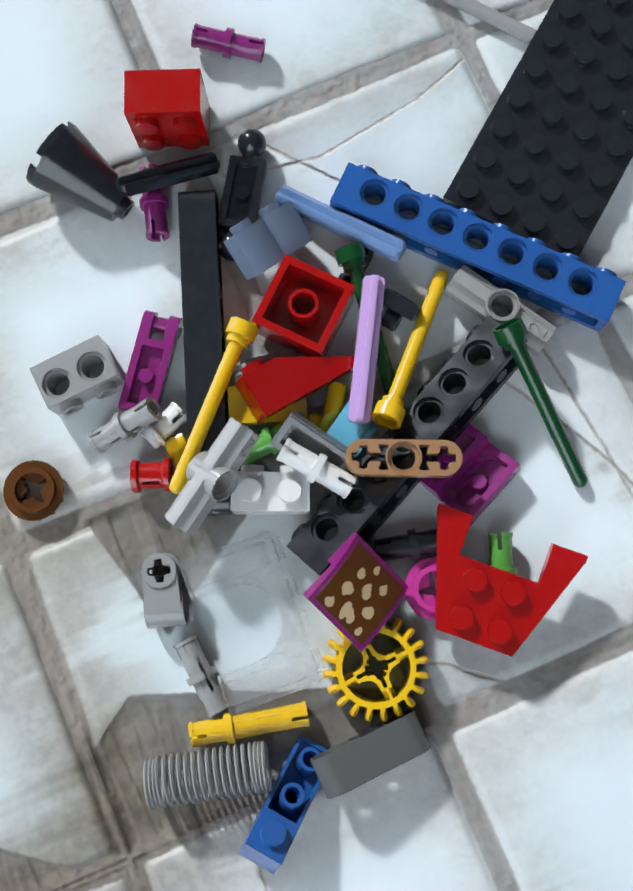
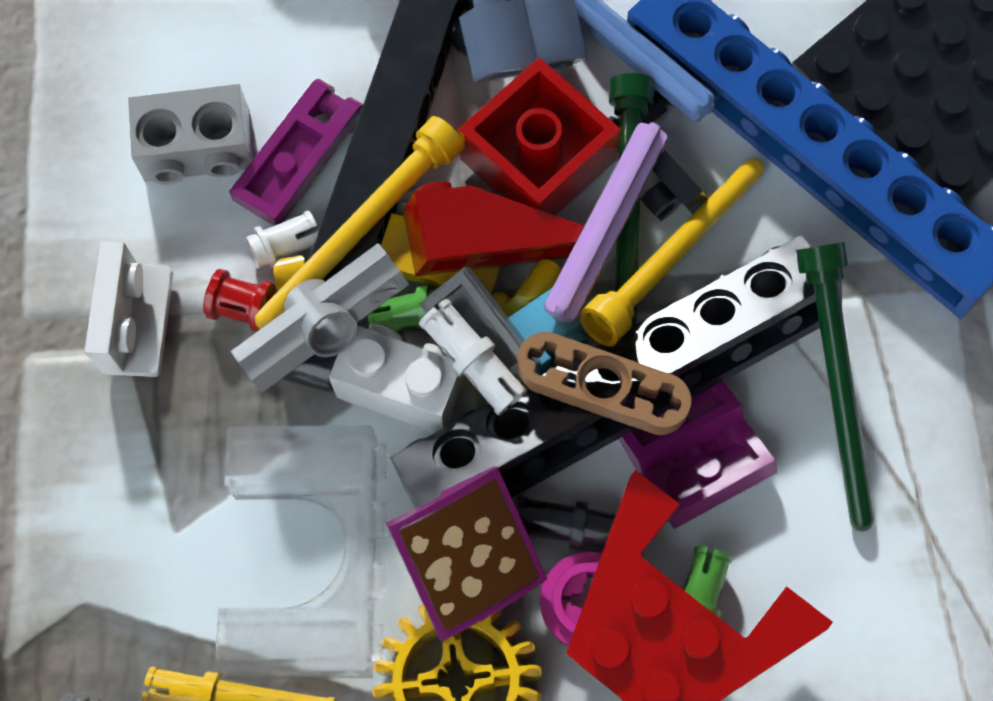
camera: 15 degrees right, 10 degrees down
reddish brown gear [3,460,66,521] -> none
light grey pin [88,397,162,453] -> none
light grey piece [141,553,189,629] -> none
light grey pin [173,635,231,718] -> none
light grey piece [444,265,557,356] -> none
none -> white bracket [84,241,173,377]

